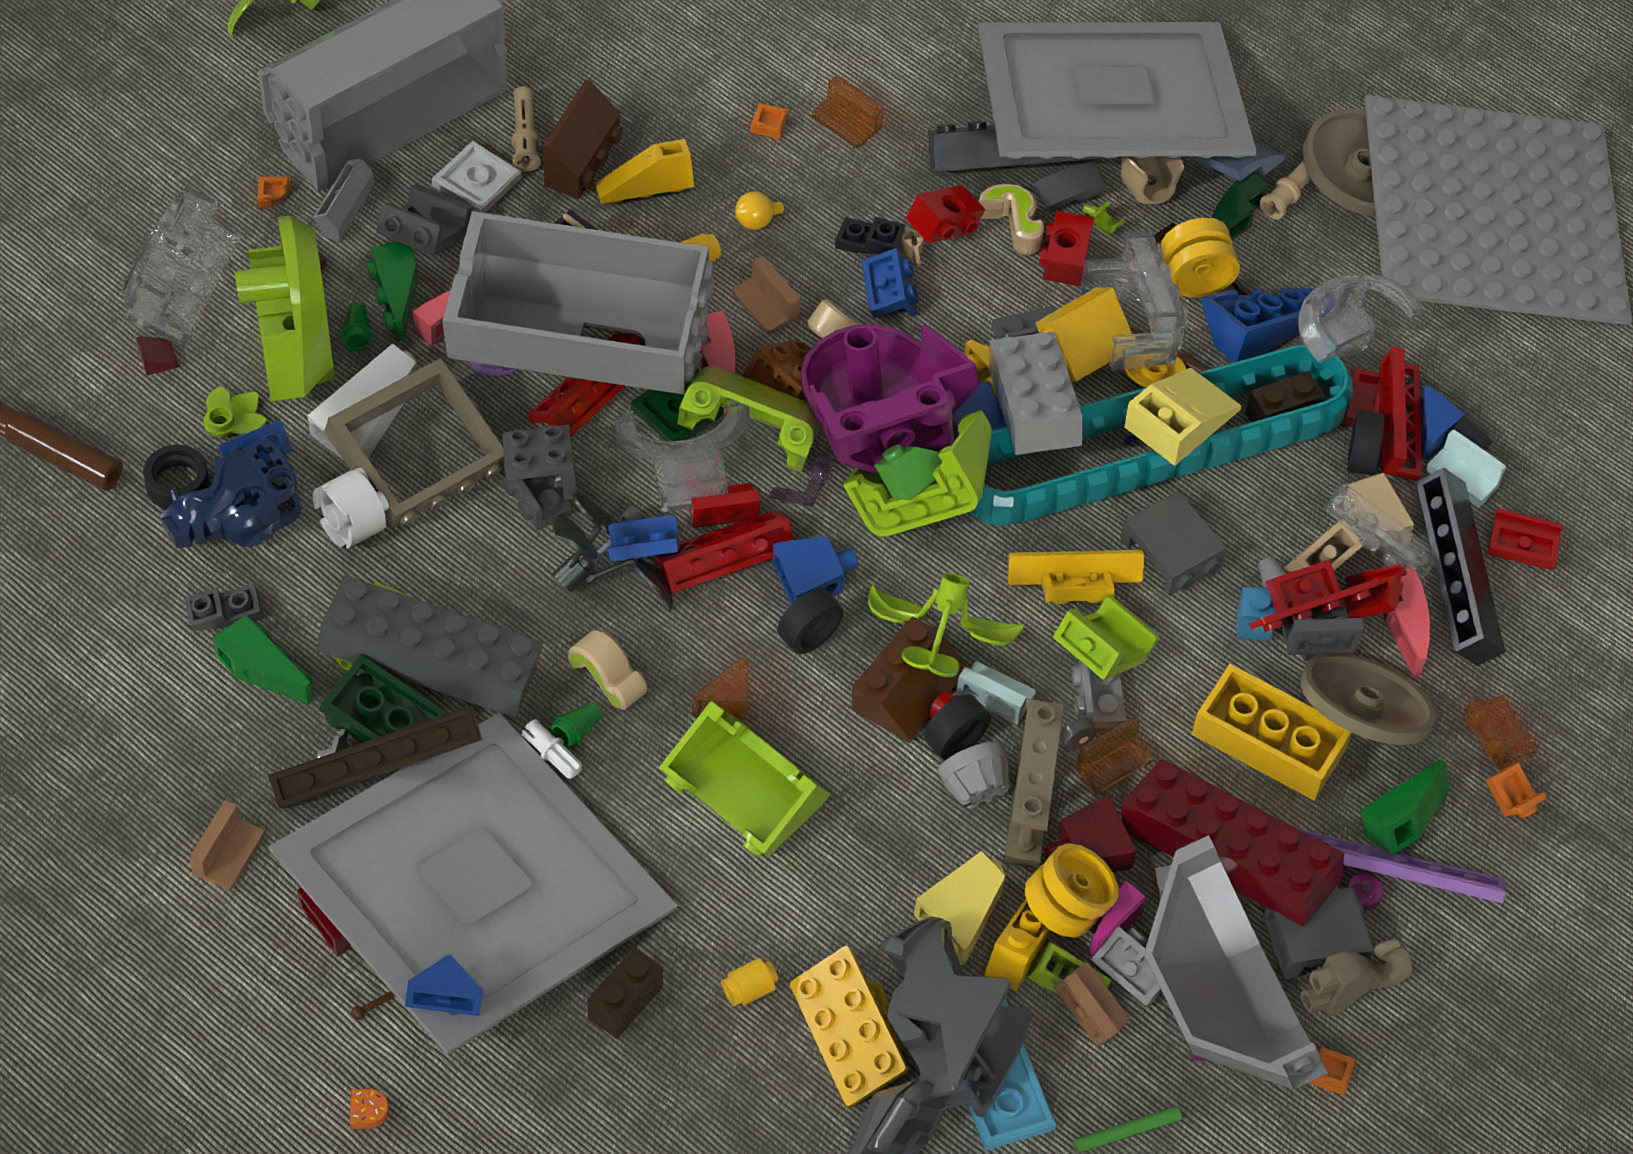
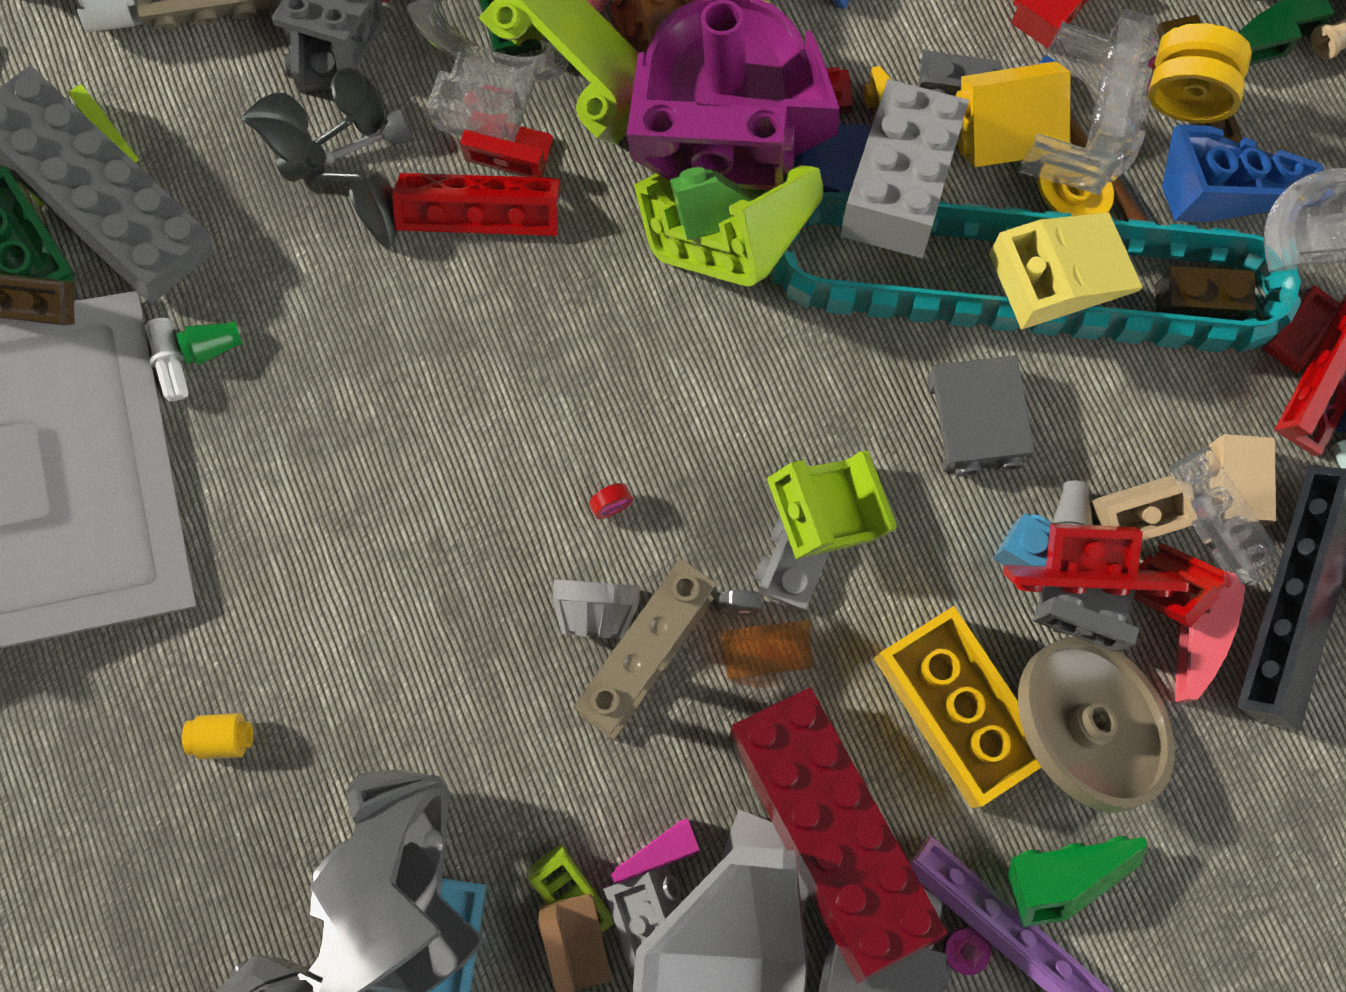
camera: 30 degrees right, 20 degrees up
tan animal [568,630,647,710] -> none
dark brown brick [588,947,663,1039] -> none
blue bracket [608,514,681,561] -> none
lime windscreen [659,701,831,858] -> none
clear orange slope [692,656,749,720] -> none
piece [770,453,834,507] -> none
blue torso [772,536,858,604] -> none
black tyre [777,588,844,654] -> none
yellow bracket [790,946,909,1107] -> none
reddish brown slope [852,616,968,743] -> none
lime plant [868,573,1024,677] -> none
light yellow slope [914,851,1005,966] -> none
black tyre [923,694,991,760] -> none
light aqua panel [956,662,1036,725] -> none
yellow slope [984,899,1051,991] -> none
yellow bracket [1007,550,1144,604] -> none
yellow wheel [1025,843,1119,938] -> none
dark red torso [1045,795,1137,872] -> none
black tyre [1347,410,1384,476] -> none
clear orange bracket [1465,694,1538,770] -> none
orange bracket [1485,762,1547,819] -> none

